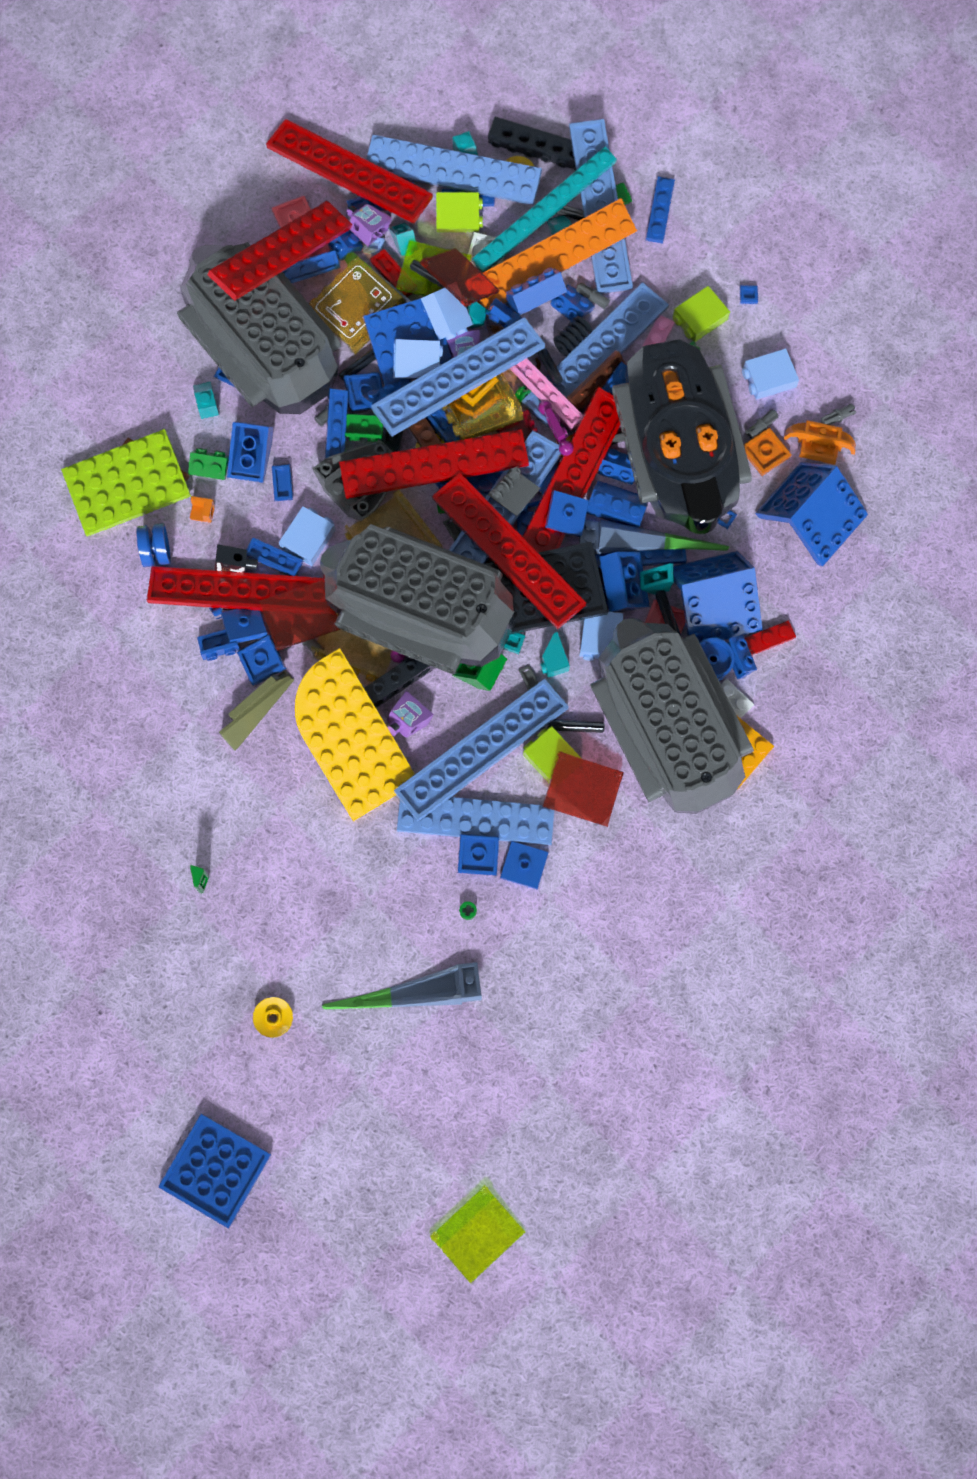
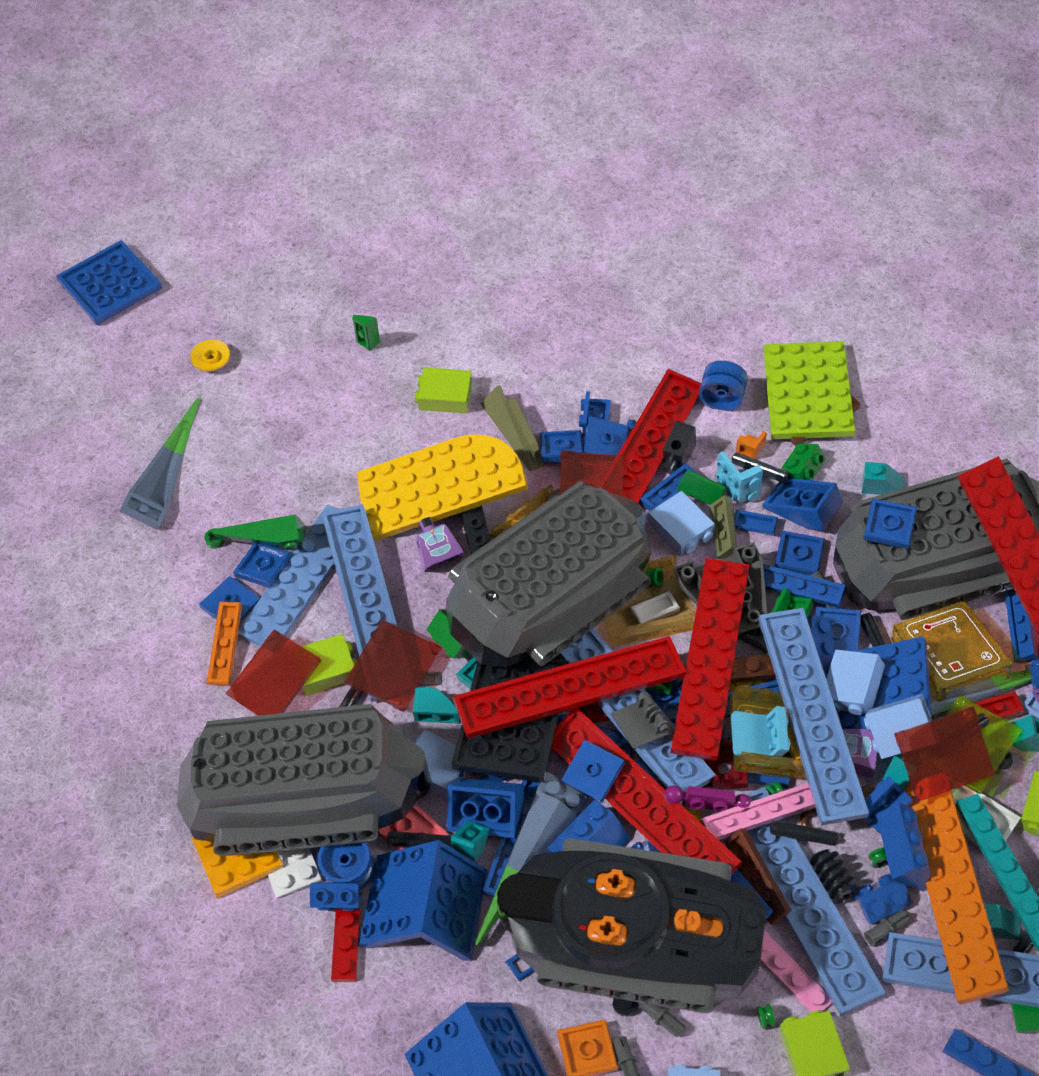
camera: 120 degrees right, 20 degrees down
none -> orange tile [207,602,242,686]
none -> green wedge [212,514,306,549]
none -> clear red piece [345,620,441,712]
none -> lime brick [415,367,472,414]
none -> white tile [631,591,680,628]
none -> green slope [677,470,726,505]
none -> olive plate [710,495,737,559]
none -> medium azure bracket [716,451,763,505]
none -> medium azure bracket [731,706,790,761]
none -> black axle [732,452,789,483]
none -> blue tile [775,531,825,576]
none -> blue plate [863,498,917,549]
none -> green bush [868,847,888,869]

